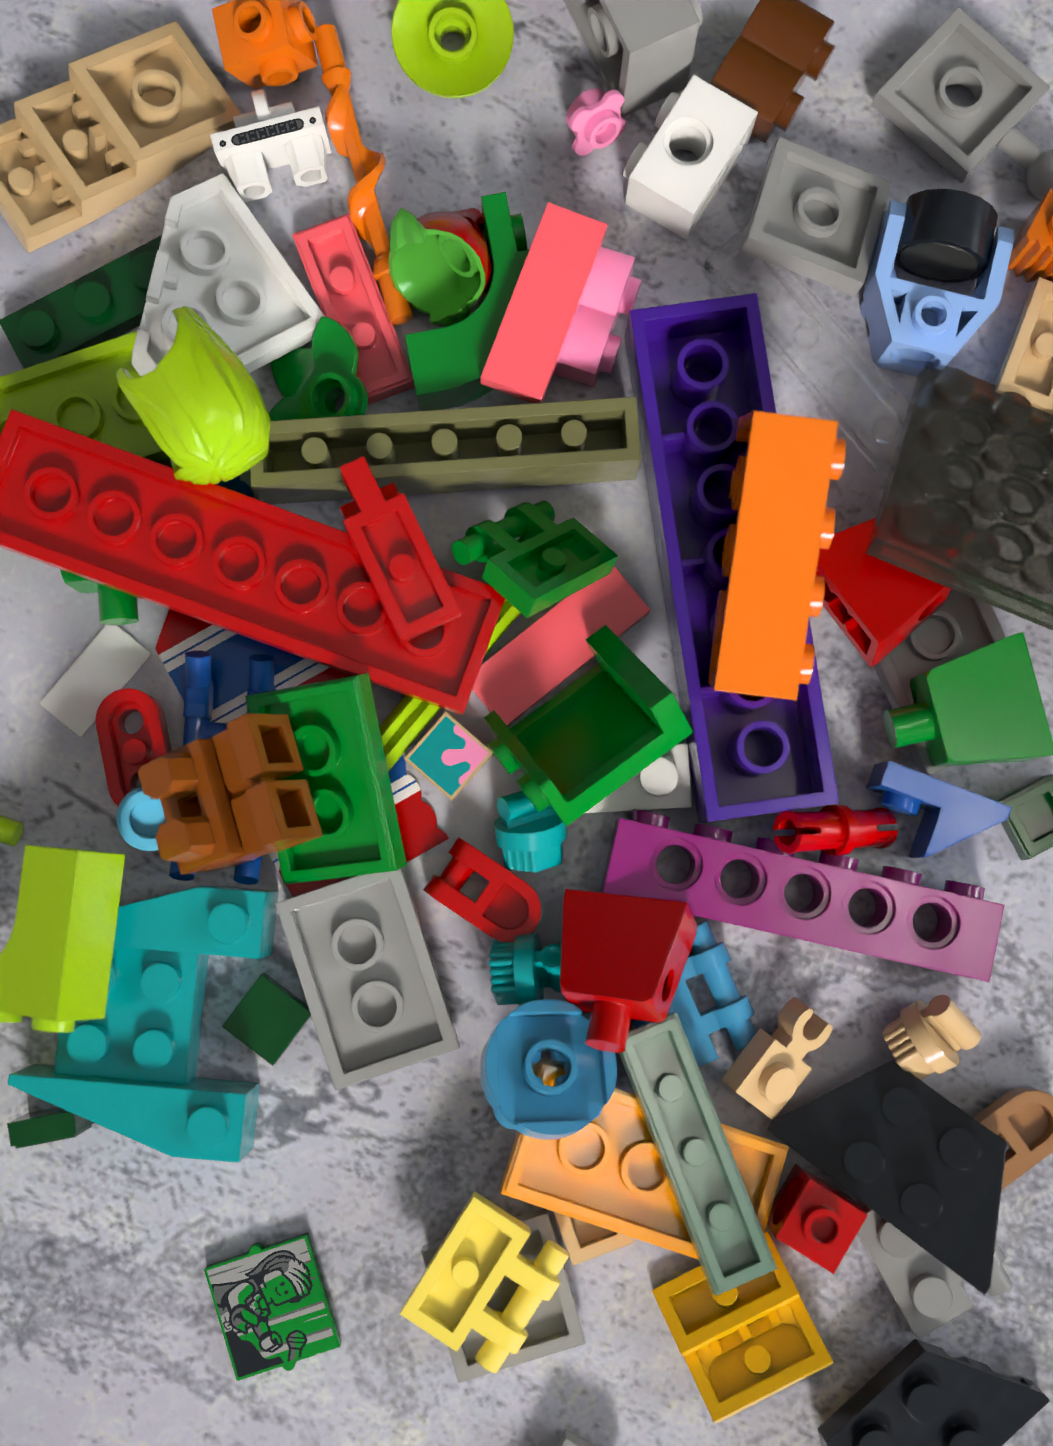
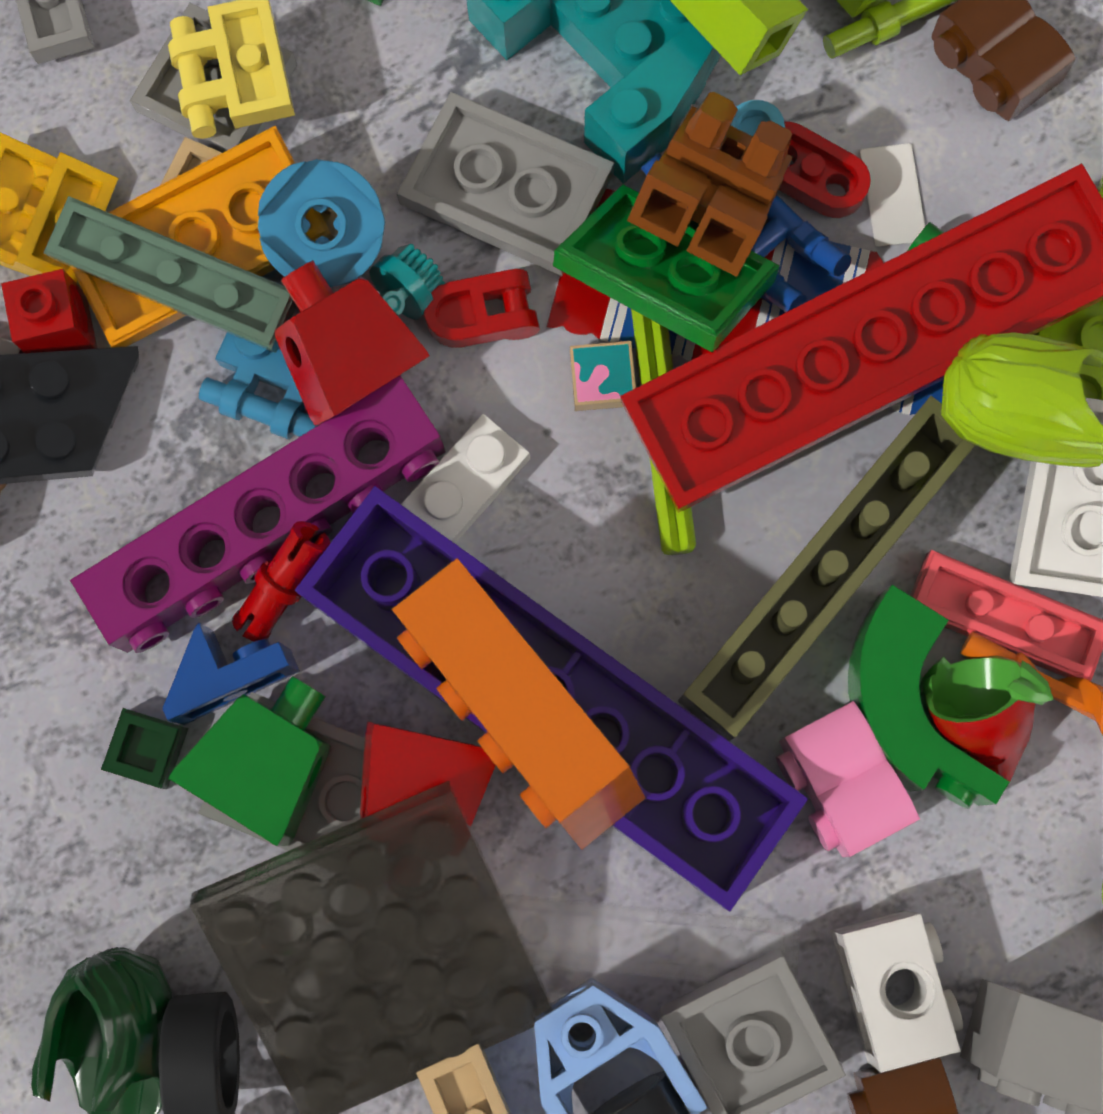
camera: 140 degrees right, 5 degrees down
dark green tile [222,973,311,1066] -> none
green plate [269,316,368,421] -> none
red hinge [339,456,461,644] -> none
green plate [451,500,618,618] -> none
coral tile [472,566,650,726] -> none
coral tile [481,202,608,404] -> none
green panel [483,625,693,827] -> none
teal piece [494,791,567,873] -> none
bright pink plate [566,88,626,156] -> none
tan plate [721,997,833,1120] -> none
tan piece [882,994,981,1080] -> none

